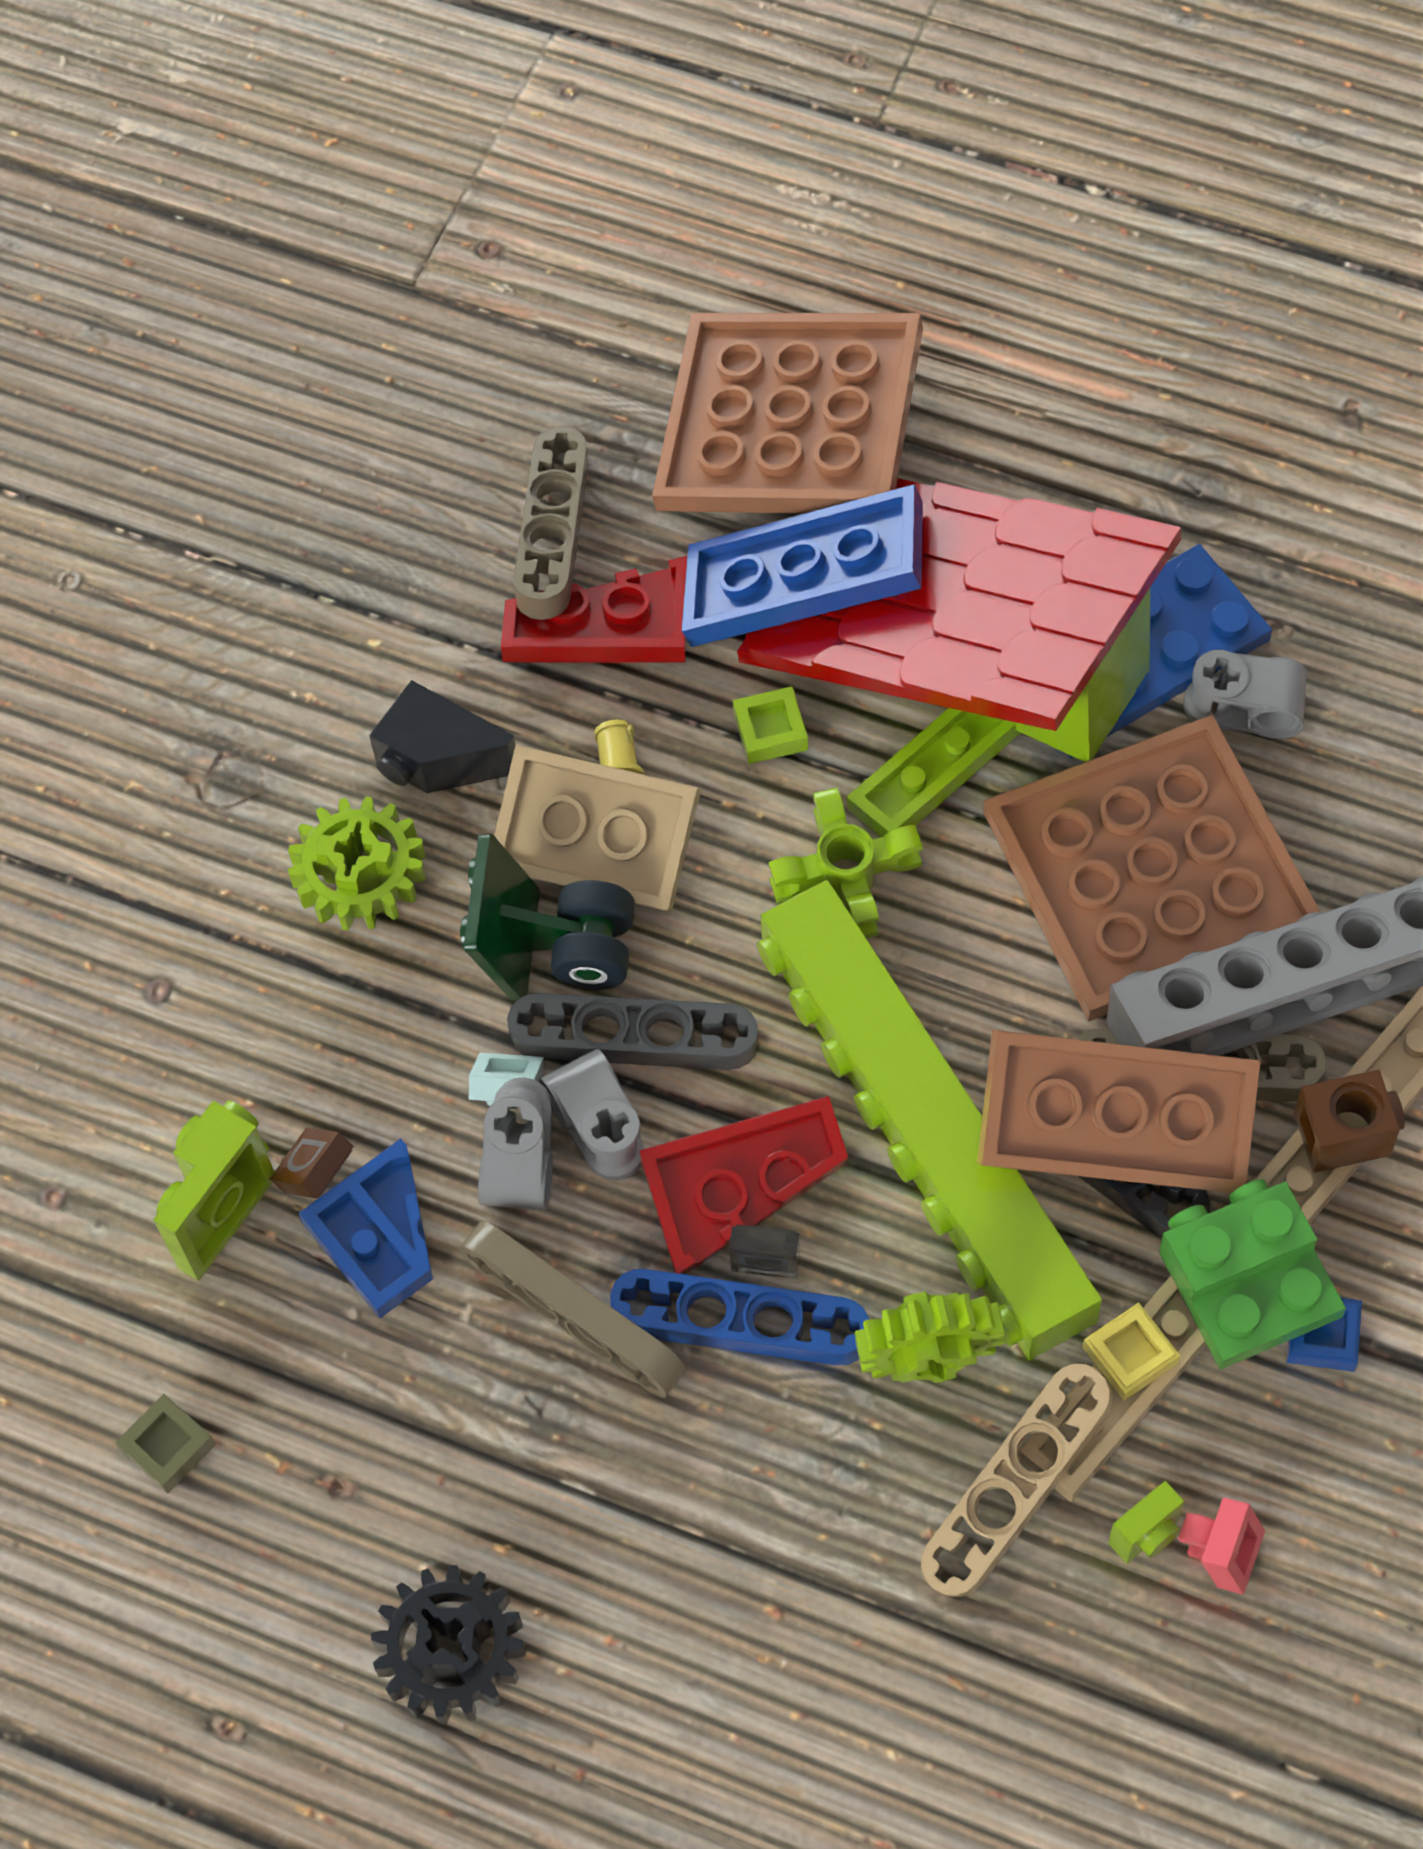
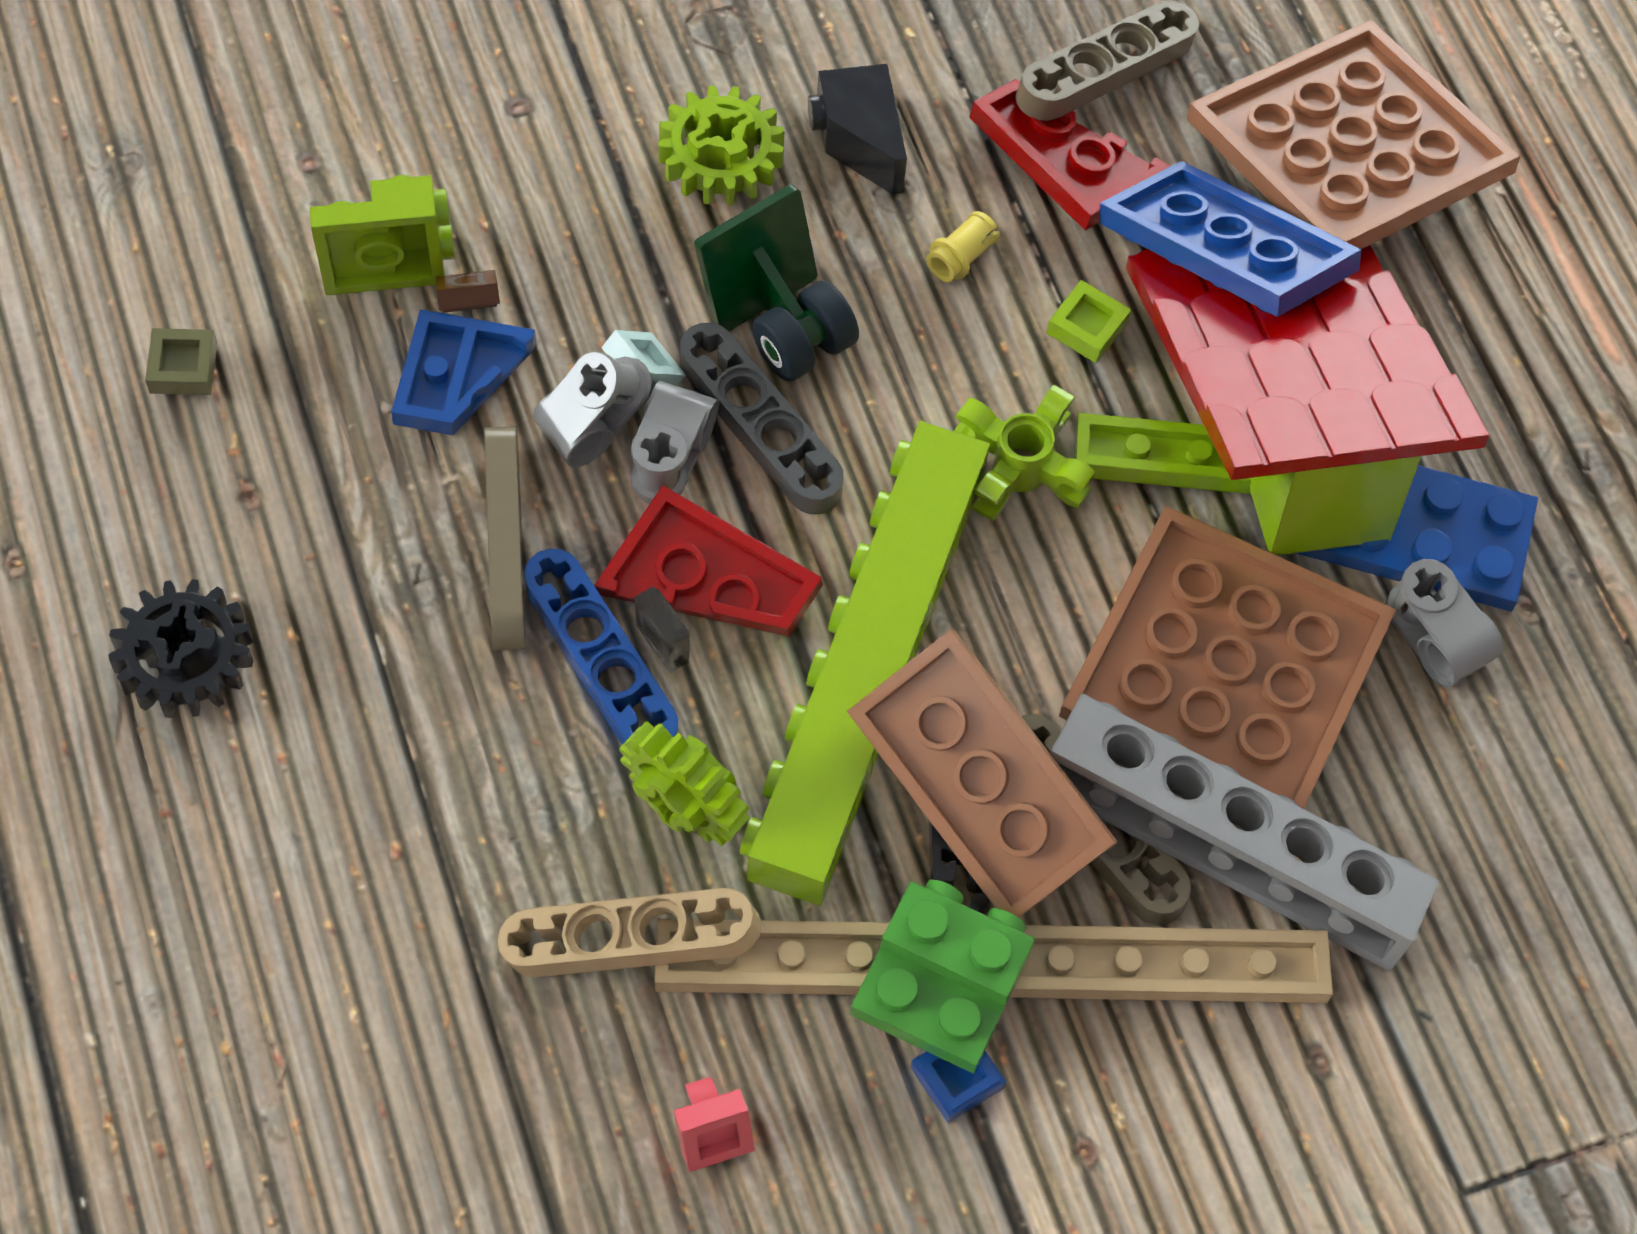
camera: 40 degrees right, 0 degrees up
tan plate [494,745,701,912] -> none
light yellow tile [1082,1302,1180,1401] -> none
lime plate [1108,1480,1184,1564] -> none
reddish brown brick [1294,1069,1405,1173] -> none

